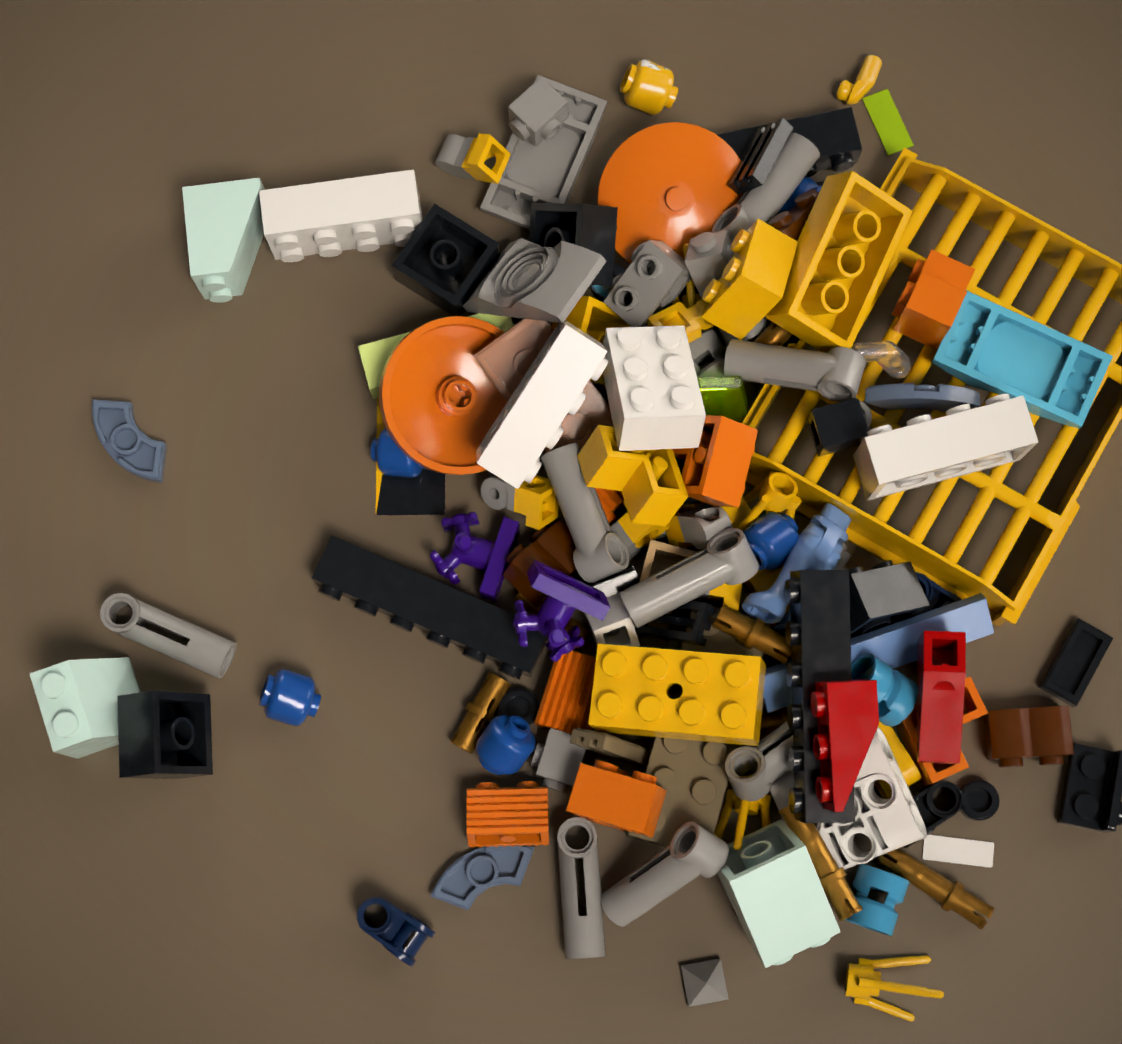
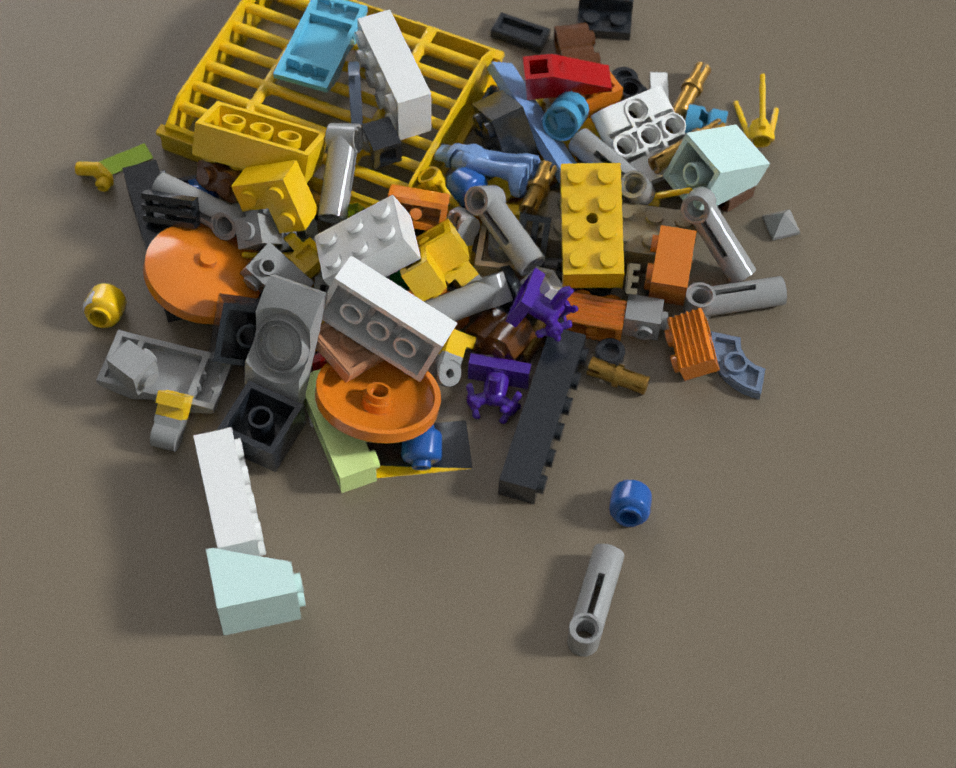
camera: 100 degrees left, 20 degrees down
light aqua slope [30,657,140,759] -> none
sand blue tile [92,399,167,483] -> none
black brick [117,690,213,779] -> none
dark blue piece [357,897,436,967] -> none
blue head [476,715,536,775] -> none
black brick [784,570,855,823] -> none
red slope [811,679,879,812] -> none
clear arm [854,341,911,378] -> none
orange brick [891,249,975,349] -> none

